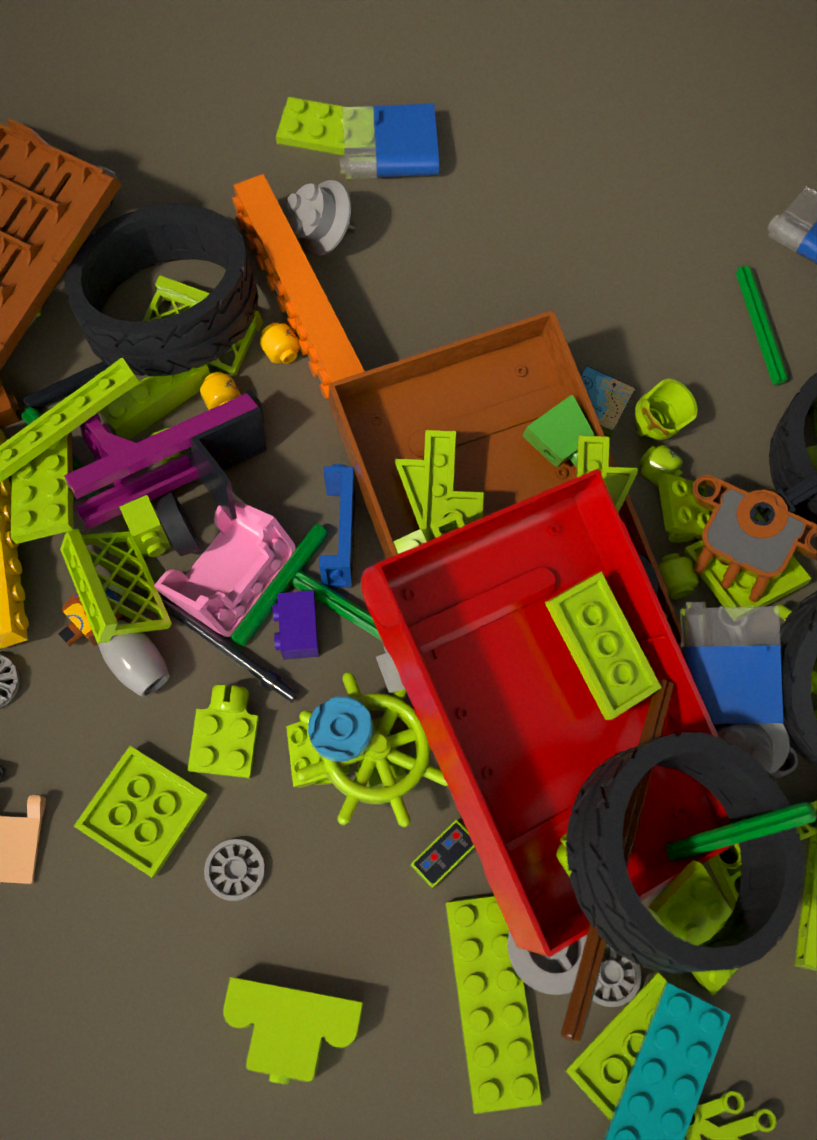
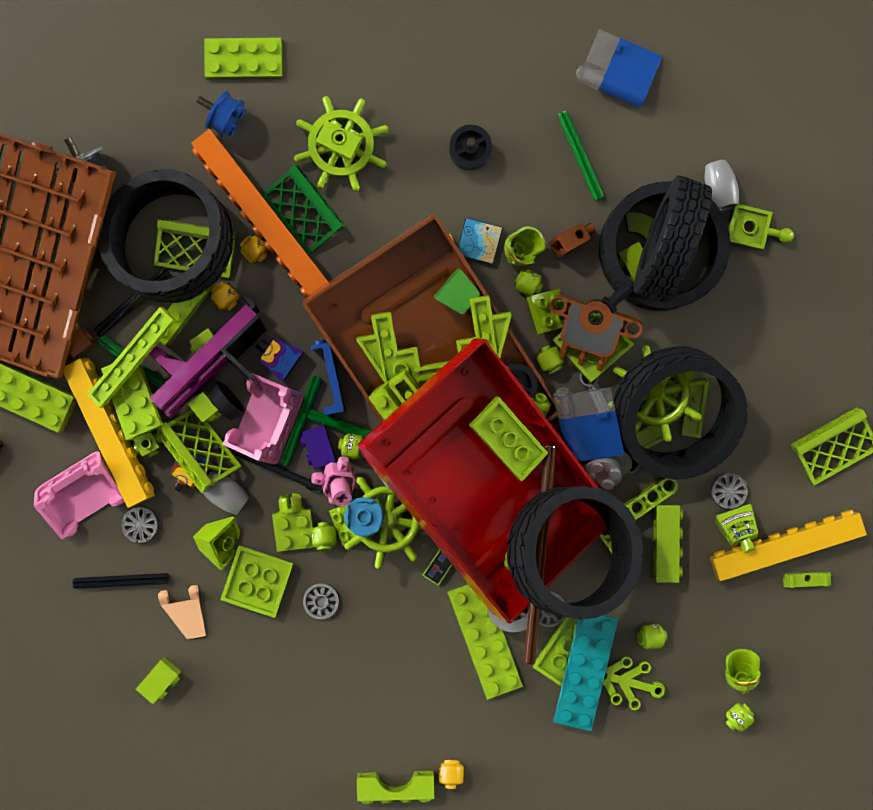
camera: 10 degrees left, 20 degrees up
lime brick [223,977,363,1085] -> none
light grey piece [287,180,356,256] -> none
blue door [340,104,439,179] -> none
lime plate [647,859,739,996] -> none
green axle [665,802,817,861] -> none
none -> lime brick [133,430,163,458]
none -> lime slope [193,517,241,570]
none -> blue wheel [196,91,247,139]
none -> torso [255,338,304,382]
none -> green fence [261,165,345,255]
none -> lime piece [294,96,389,191]
none -> bright pink piece [311,456,366,507]
none -> lime head [311,522,337,551]
none -> lime head [338,433,364,460]
none -> black wheel [449,124,492,170]
none -> dark orange torso [548,223,596,259]
none -> lime head [637,624,667,650]

